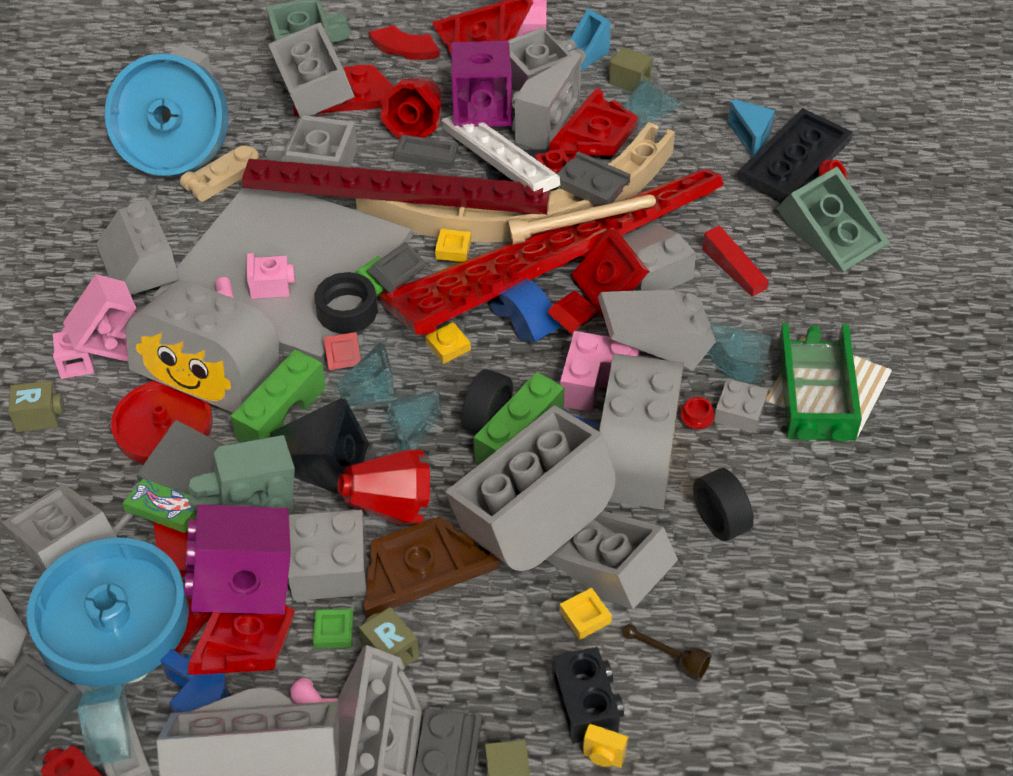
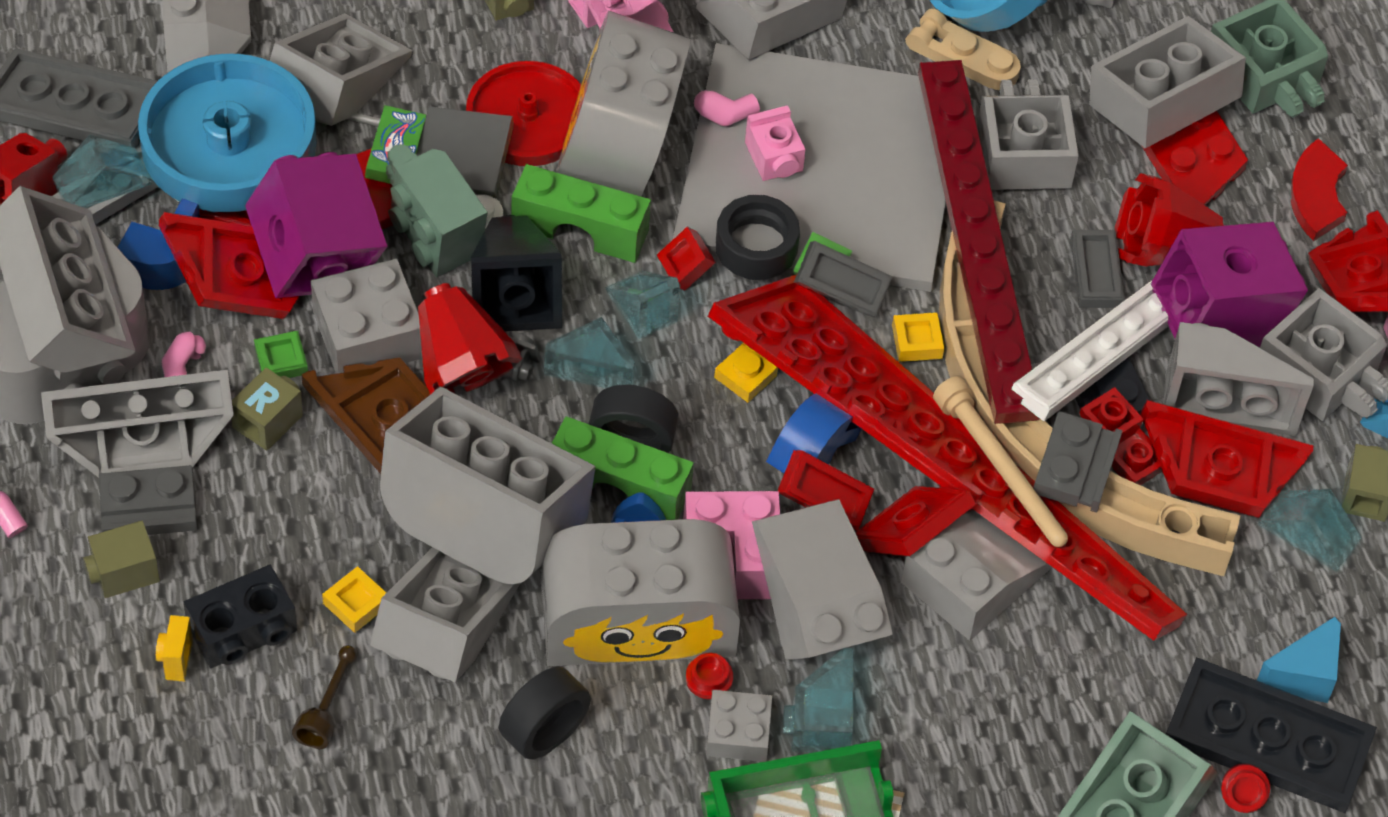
camera: 70 degrees right, 5 degrees up
red piece [702,225,769,297] -> none

